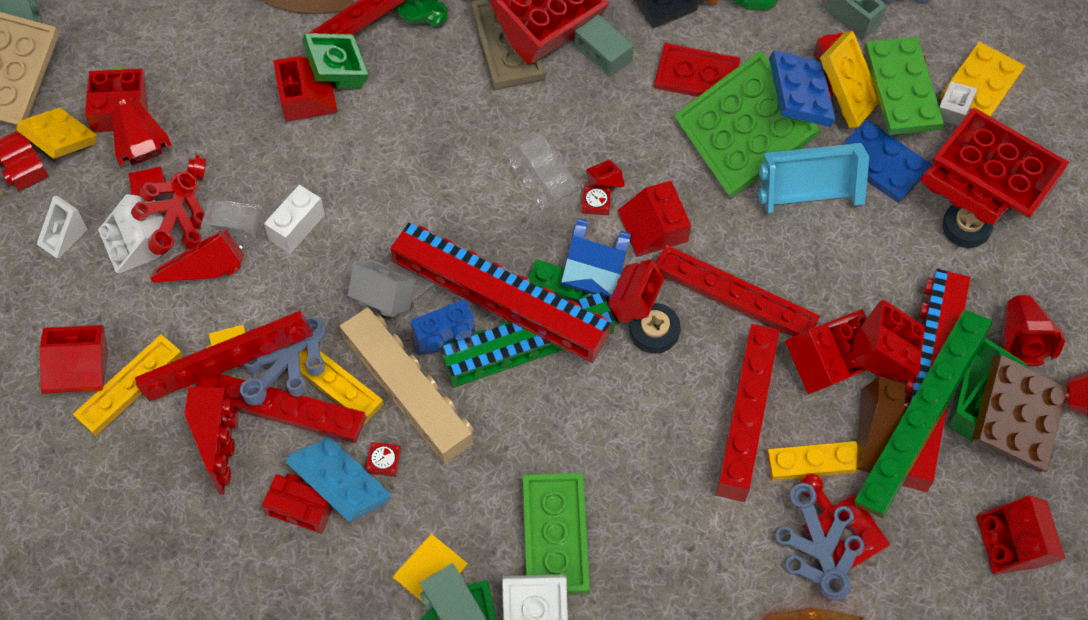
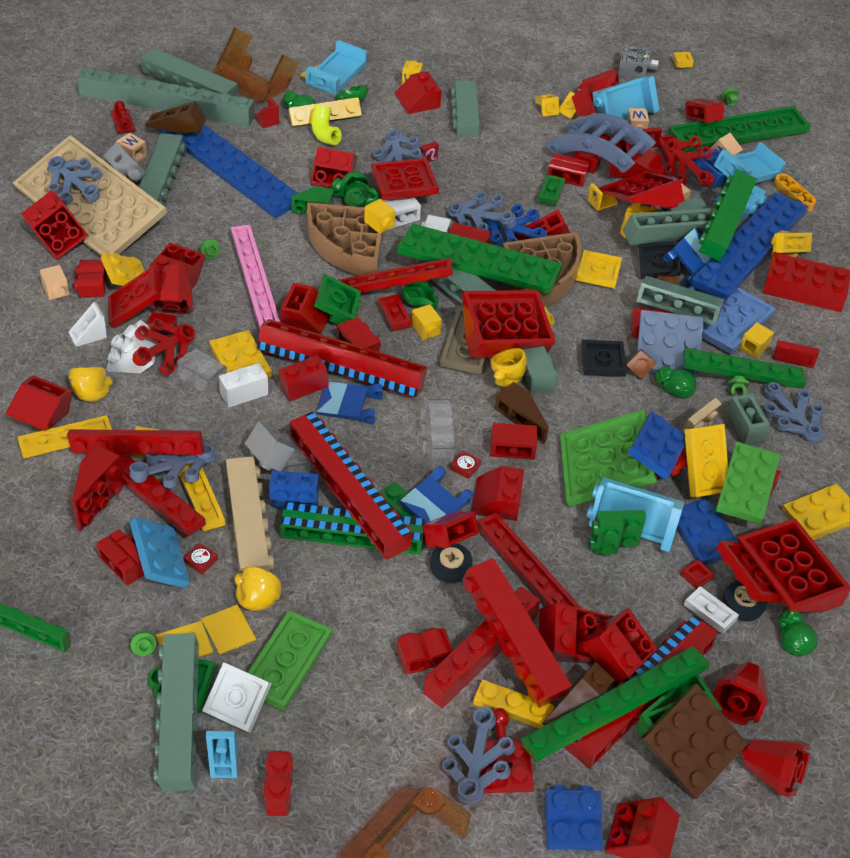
camera: 25 degrees right, 15 degrees down
red slope [150,228,244,283] -> none
red plate [187,154,206,180] -> none
red slope [586,160,625,187] -> none
red tile [654,43,741,97] -> none
white slope [939,81,977,126] -> none
none -> yellow piece [69,367,113,402]
none -> red tile [109,265,161,328]
none -> bright green plate [130,631,156,656]
none -> bright green plate [199,239,220,259]
none -> yellow window [201,604,257,655]
none -> yellow plate [209,330,272,378]
none -> bright pink plate [231,225,280,330]
none -> yellow piece [234,566,282,611]
none -> red brick [257,319,427,397]
none -> red brick [278,355,329,401]
none -> blue flag [316,382,383,424]
none -> red brick [337,317,381,352]
none -> red plate [378,294,412,331]
none -> red brick [396,628,453,674]
none -> yellow brick [411,304,442,340]
none -> red brick [462,558,572,708]
none -> red brick [490,423,537,460]
none -> yellow piece [491,348,527,387]
none -> reddish brown slope [495,382,549,444]
none -> blue plate [544,785,603,850]
none -> green plate [588,510,646,556]
none -> red tile [680,559,715,590]
none -> tan plate [681,398,722,434]
none -> white plate [684,586,739,634]
none -> green hair [778,608,817,657]

